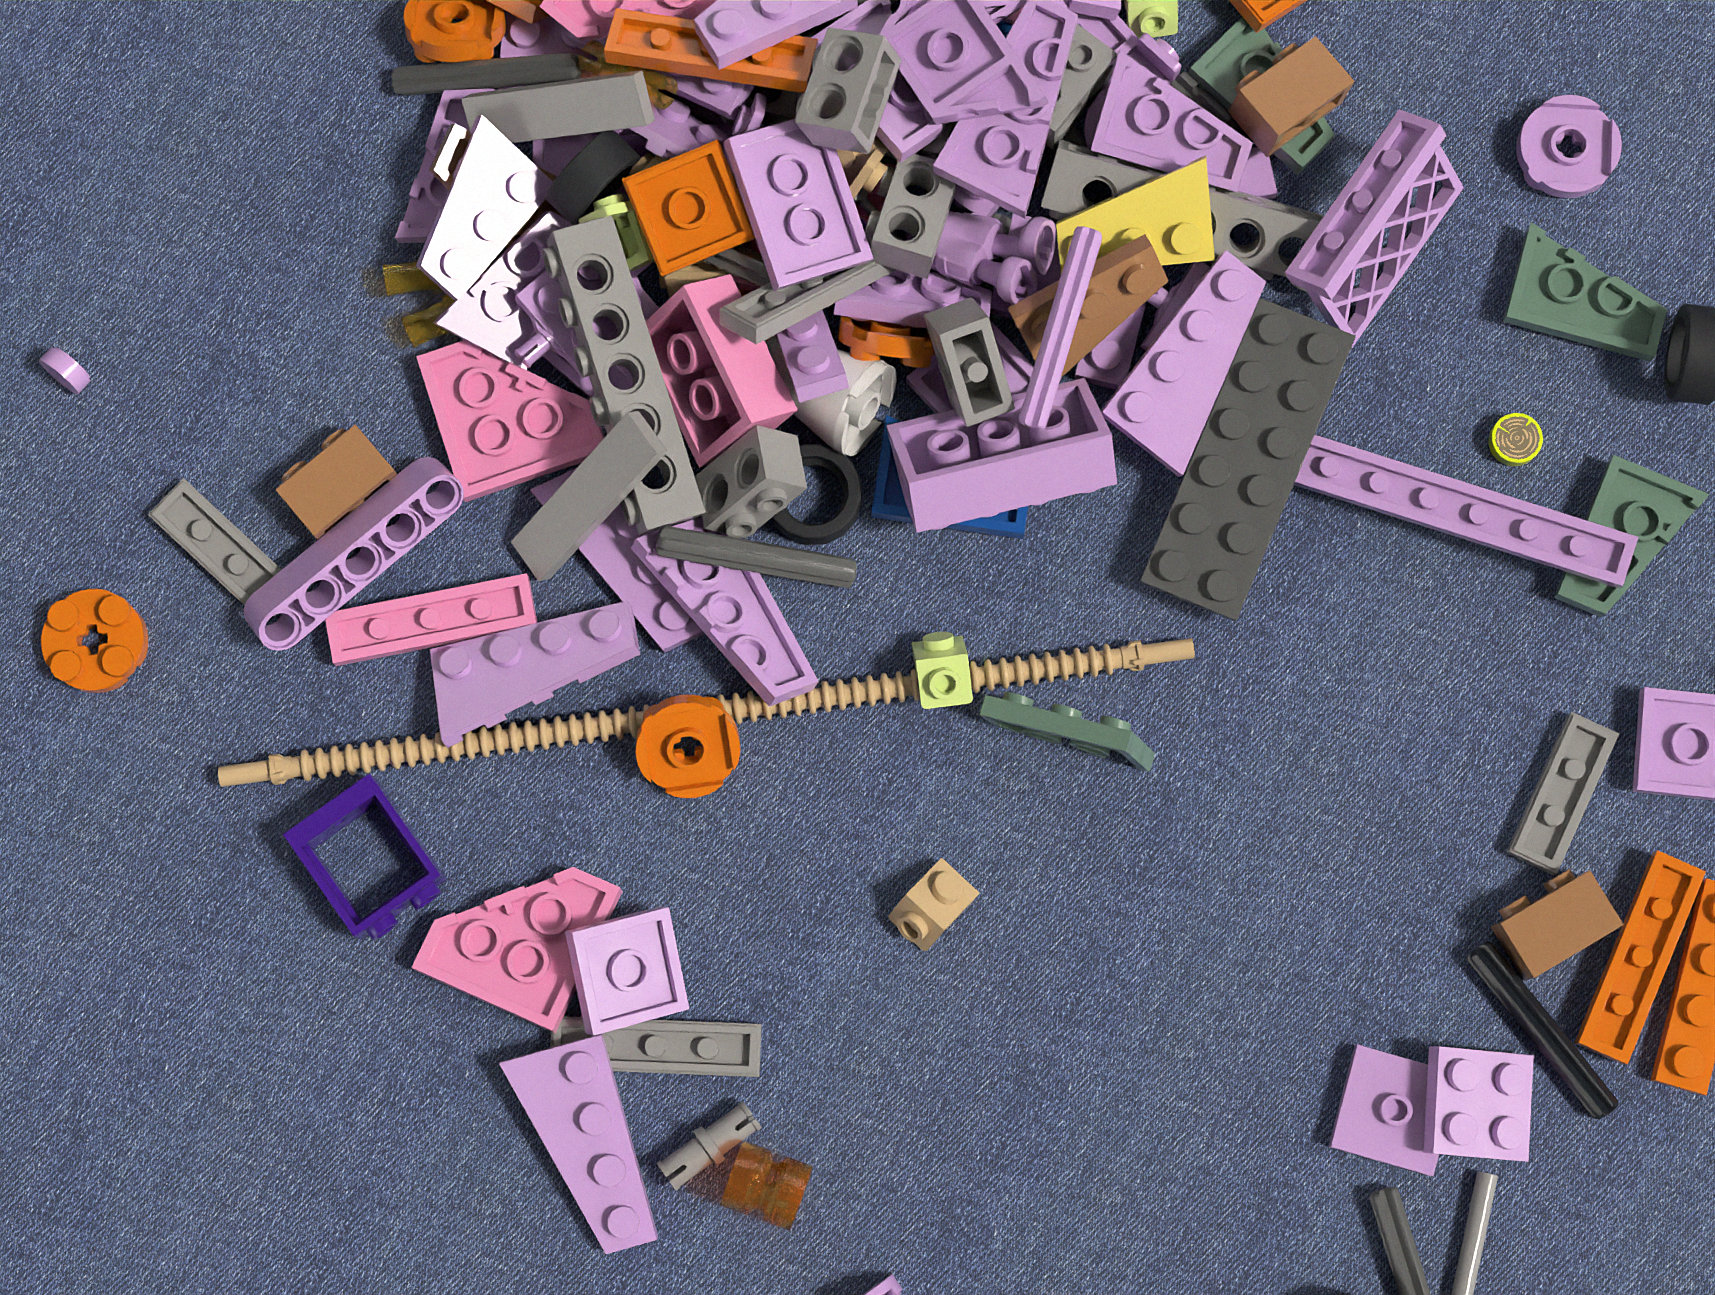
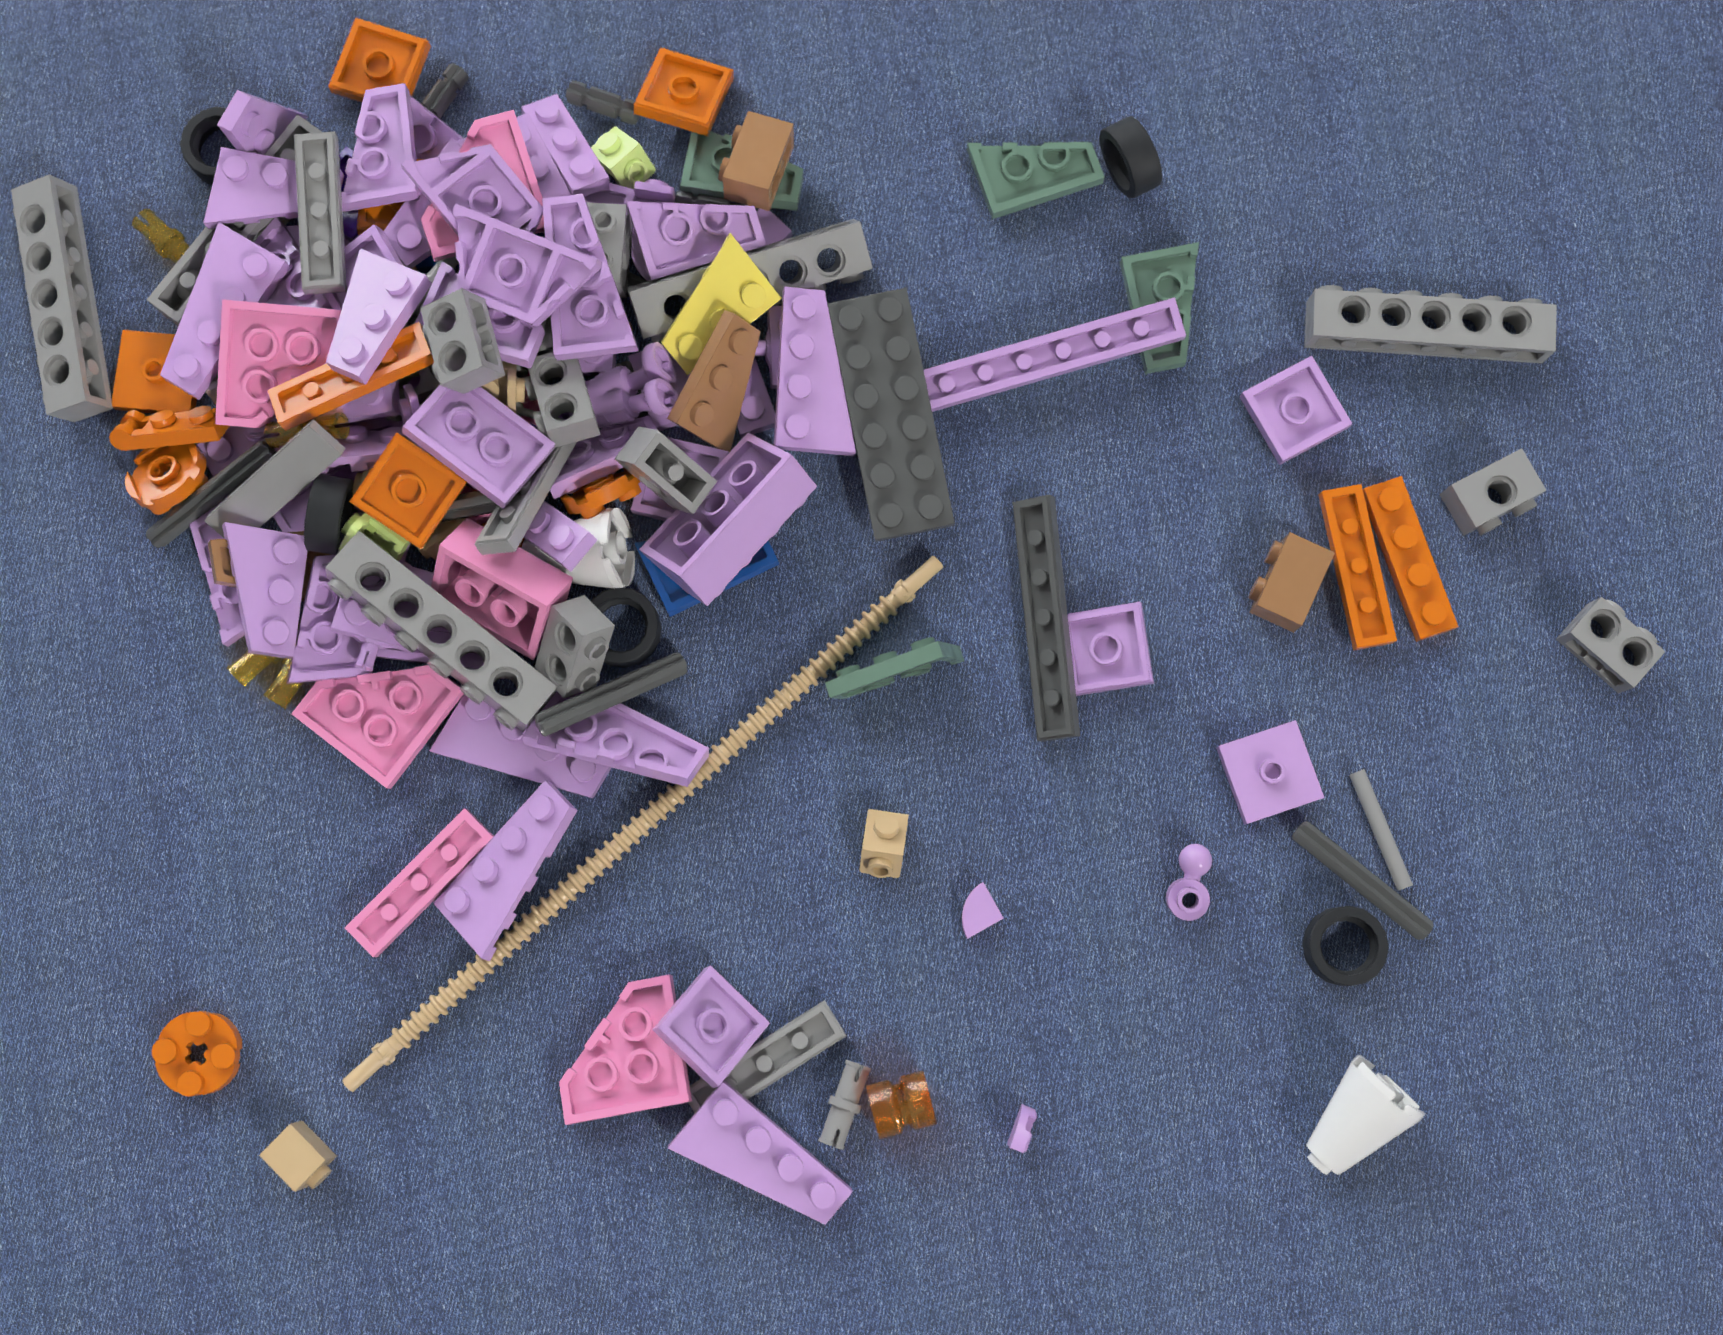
camera: 35 degrees left, 0 degrees up
lavender tile [39,347,90,395] -> none
light grey tile [148,478,282,605] -> none
lavender beam [244,457,464,651] -> none
medium nougat brick [275,424,397,540] -> none
dark purple window [283,773,448,941] -> none
light grey tile [511,411,668,582] -> none
orange plate [636,694,740,798] -> none
yellowish green bracket [912,632,973,709] -> none
lavender axle [1019,226,1102,430] -> none
lavender fence [1285,109,1464,348] -> none
lavender plate [1423,1046,1534,1162] -> none
black axle [1467,941,1619,1119] -> none
tile [1488,413,1543,466] -> none
light grey tile [1506,712,1619,875] -> none
lavender plate [1516,95,1622,198] -> none
none -> tan brick [259,1121,337,1192]
none -> lavender tile [962,882,1003,939]
none -> dark grey tile [1012,494,1080,742]
none -> lavender plate [1067,602,1154,696]
none -> lavender plate [1166,844,1212,921]

